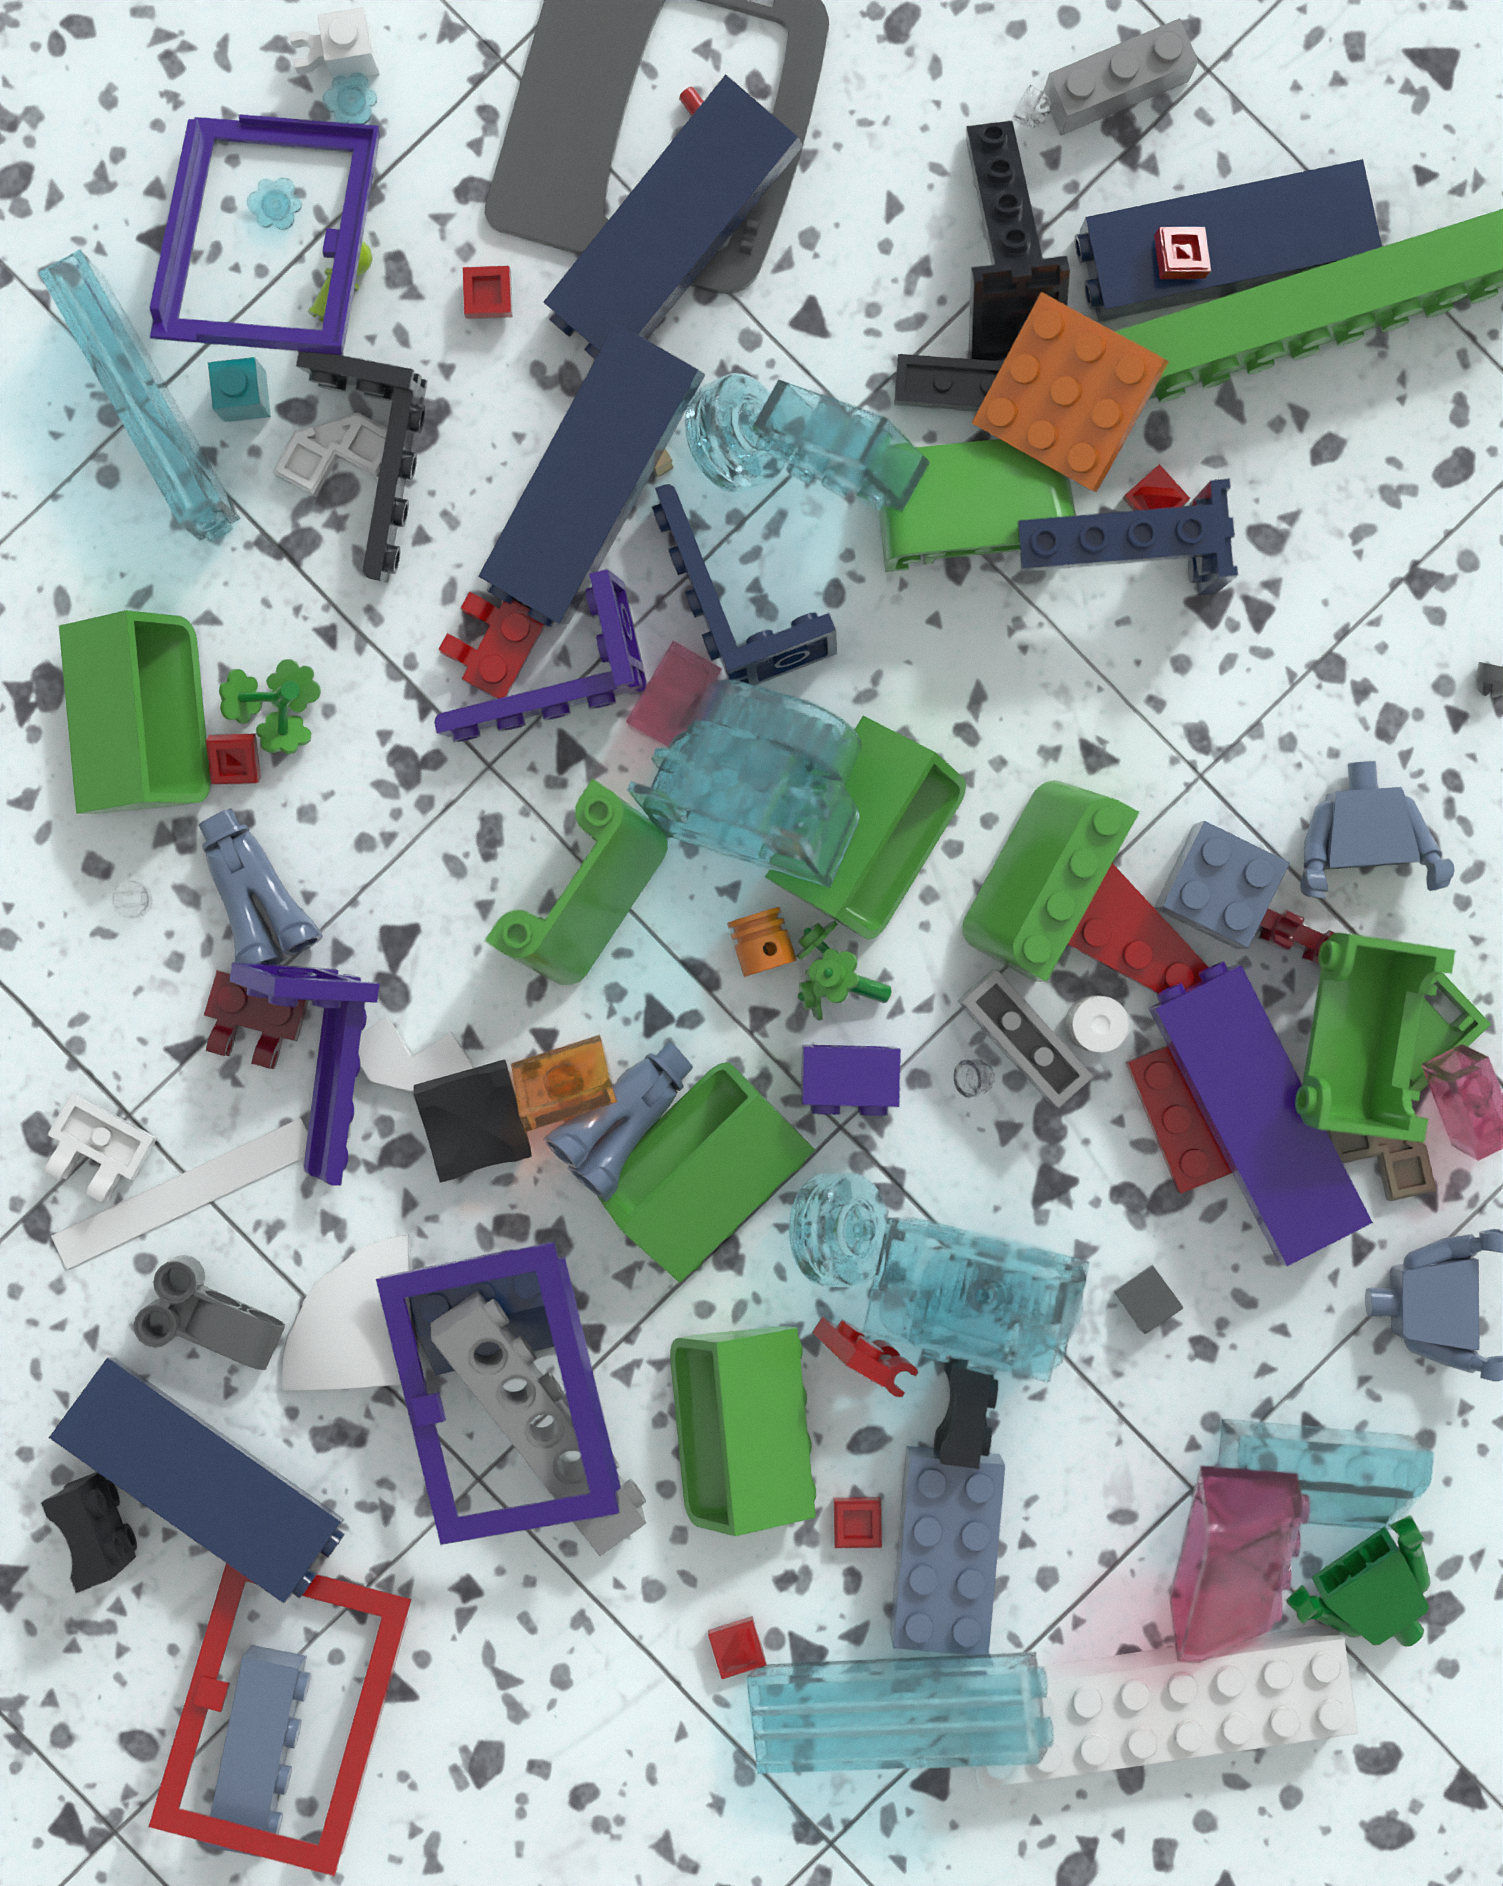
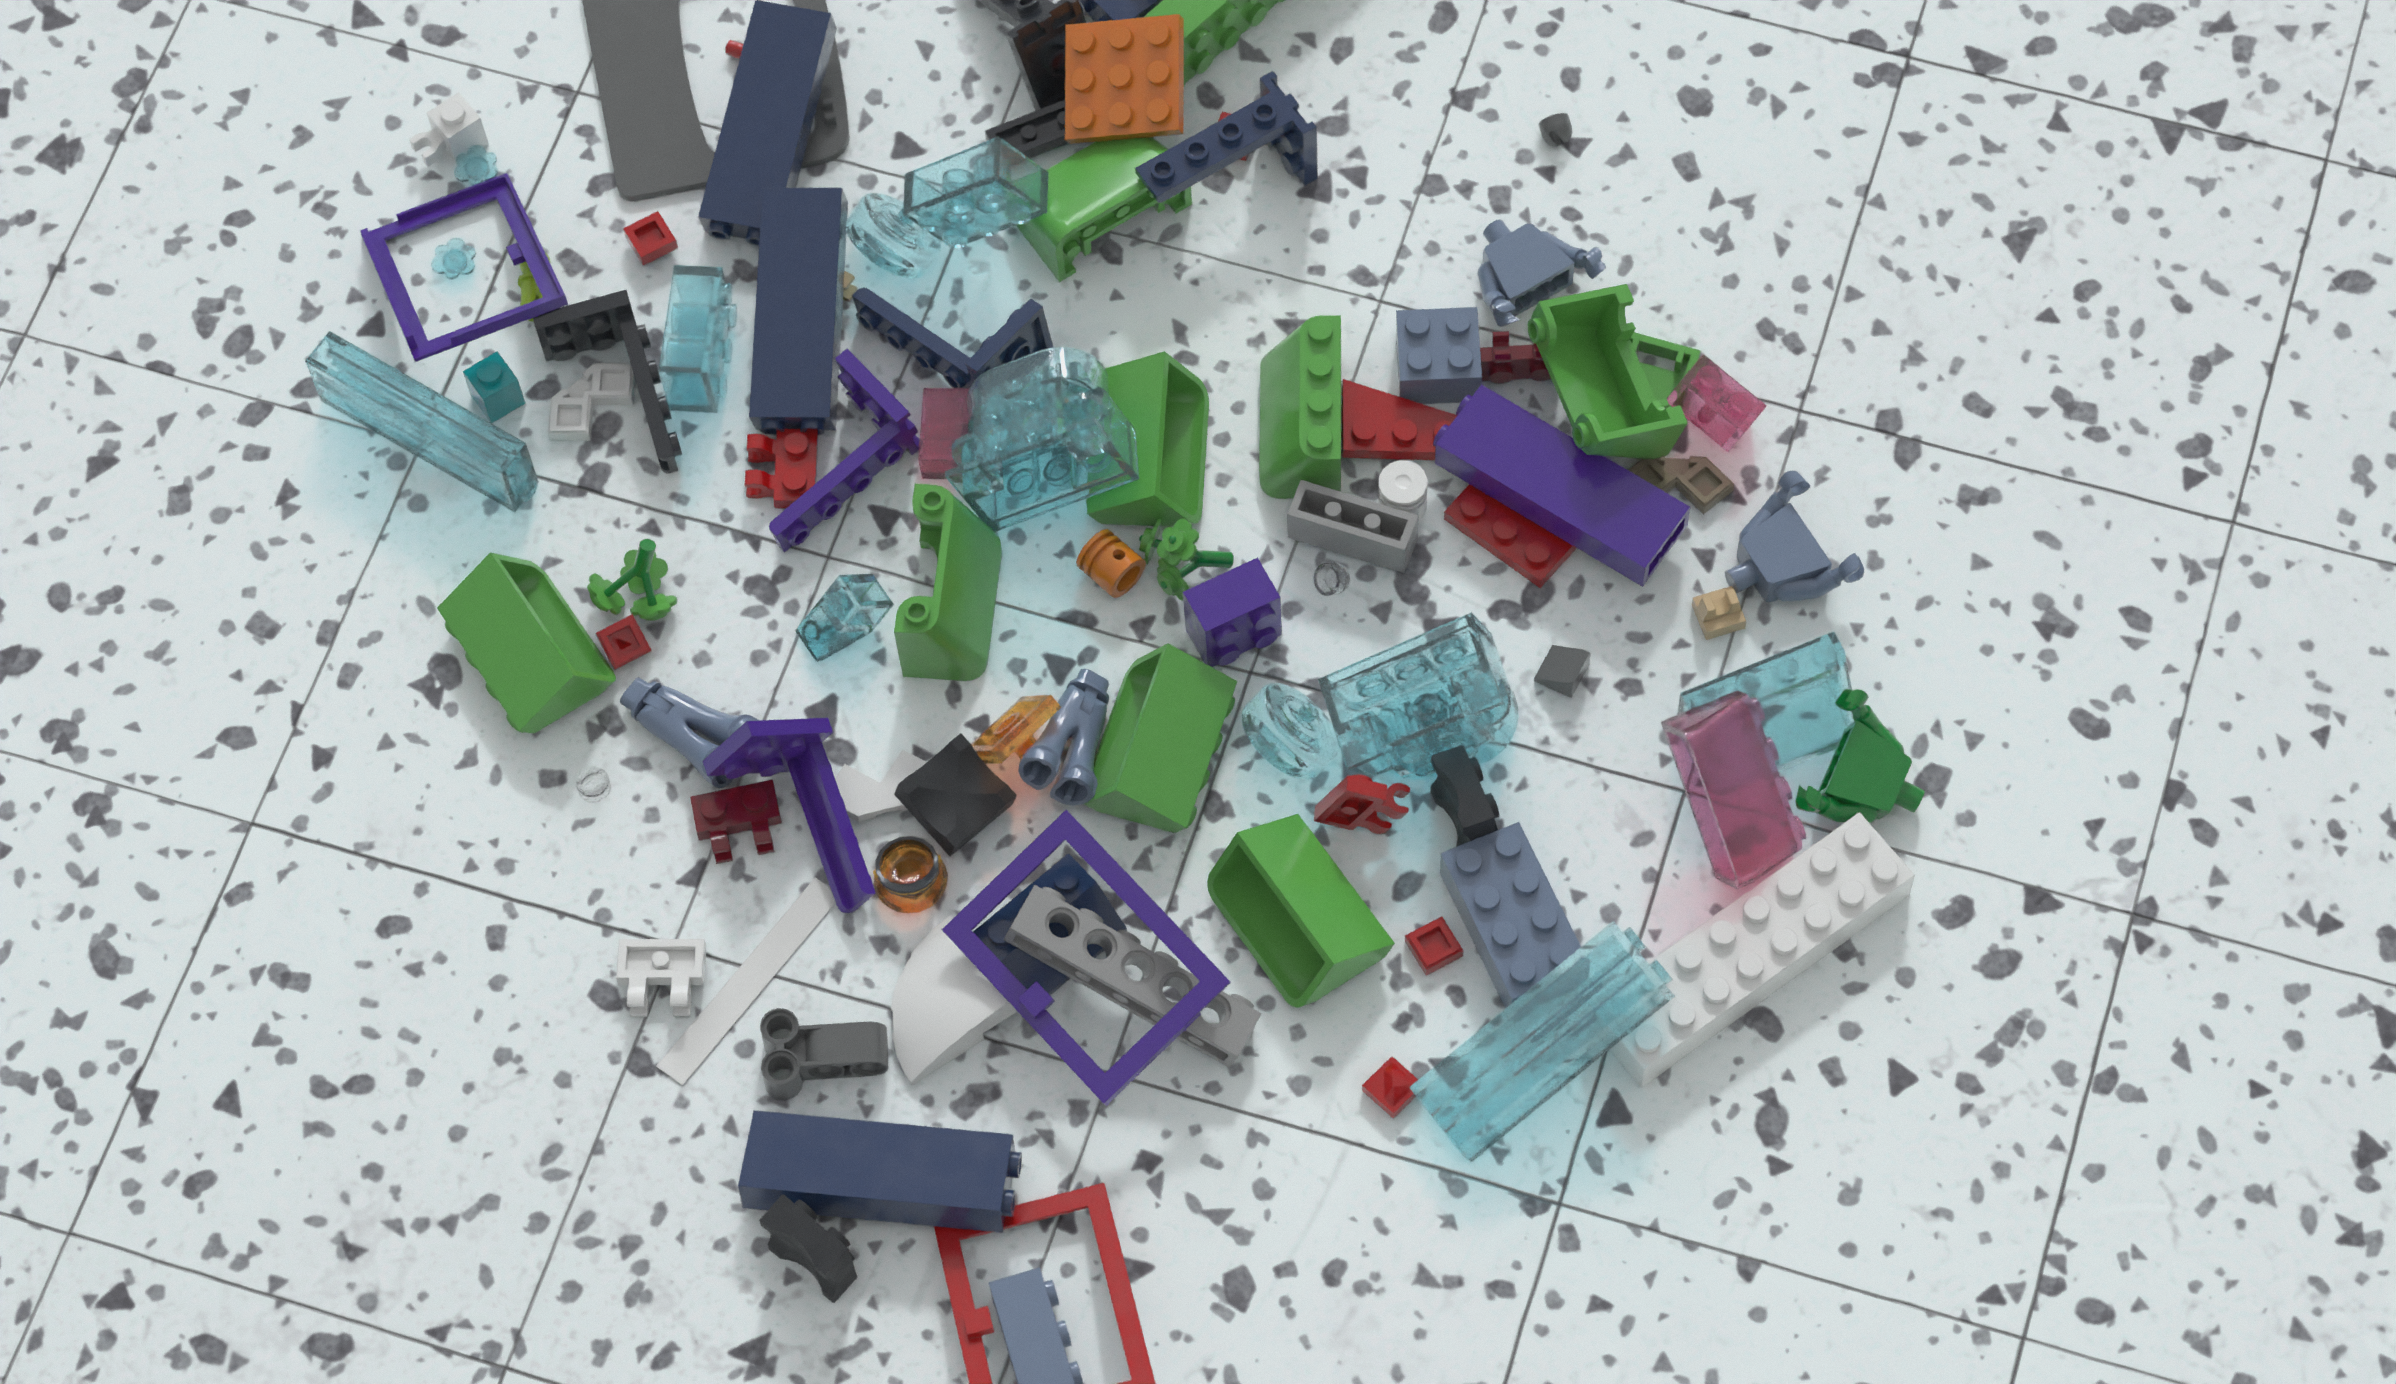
camera: 25 degrees left, 25 degrees down
none -> clear light blue brick [659,265,737,413]
none -> clear light blue slope [795,574,894,662]
none -> clear orange piece [873,836,948,913]
none -> tan tile [1692,586,1746,640]

